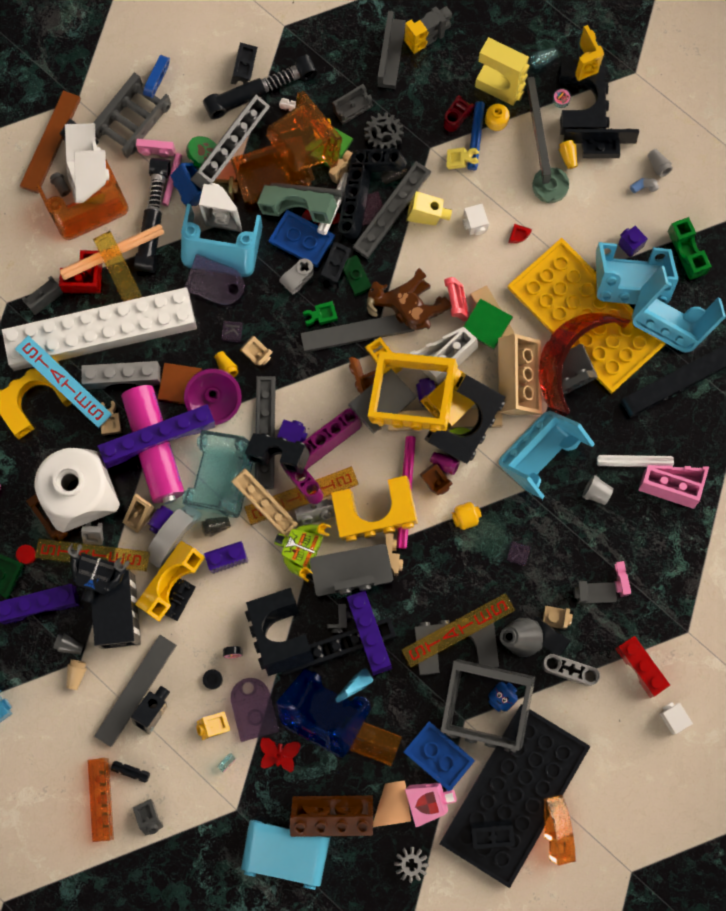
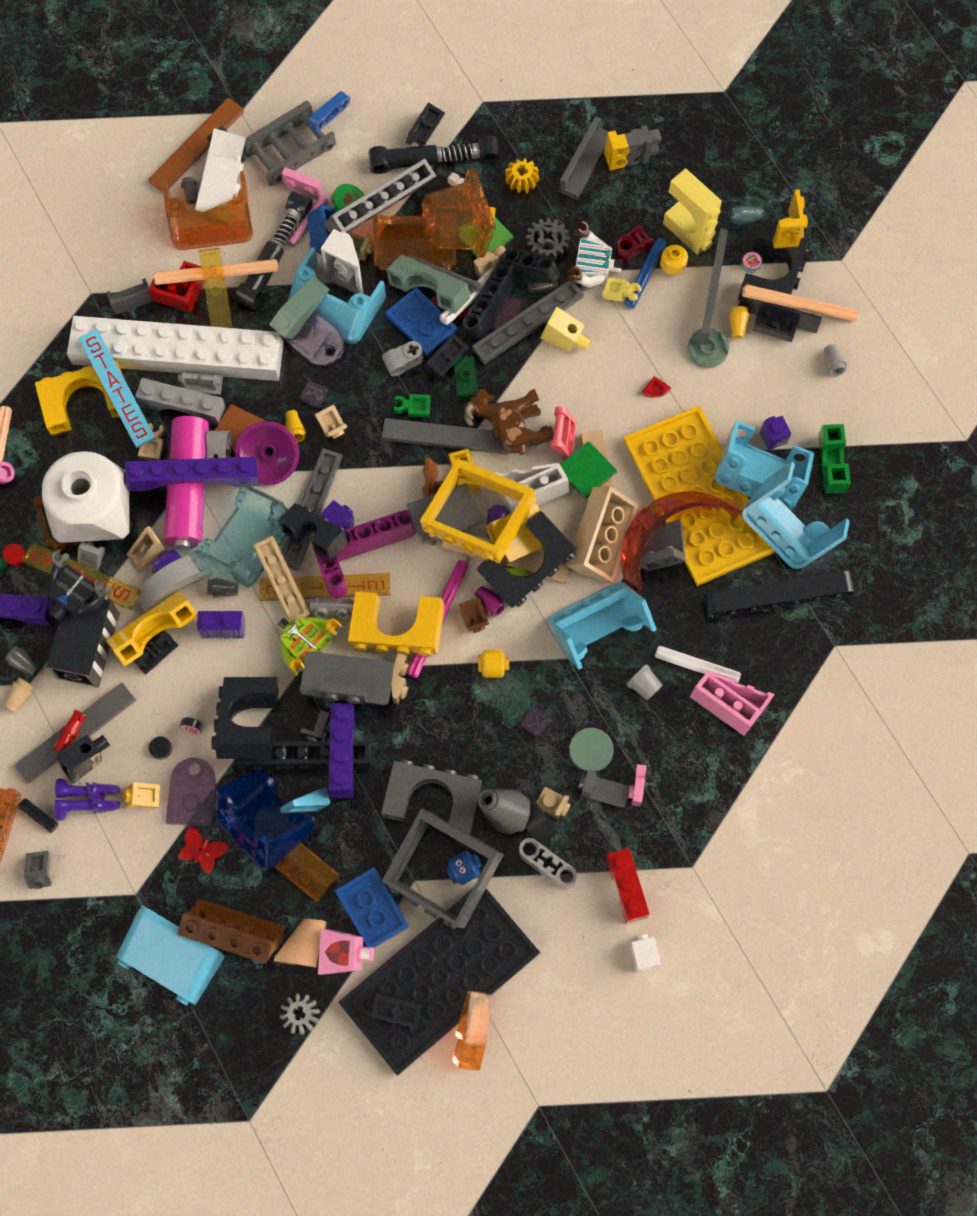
camera: 15 degrees right, 5 degrees down
clear light blue tile [217,753,237,773] -> none
dark grey hinge [332,84,373,125] -> none
clear yellow tile [401,593,515,668] -> none
white brick [463,204,489,235] -> none
arm [630,178,659,193] -> none
none -> red pin [52,710,87,753]
none -> dark purple piece [55,778,120,821]
none -> light grey hinge [178,372,223,395]
none -> light grey piece [206,431,232,458]
none -> sand green slope [269,276,330,339]
none -> yellow gear [505,158,539,193]
none -> torso [568,221,623,288]
none -> sand green tile [569,728,614,772]
none -> light nougat axle [742,285,858,322]

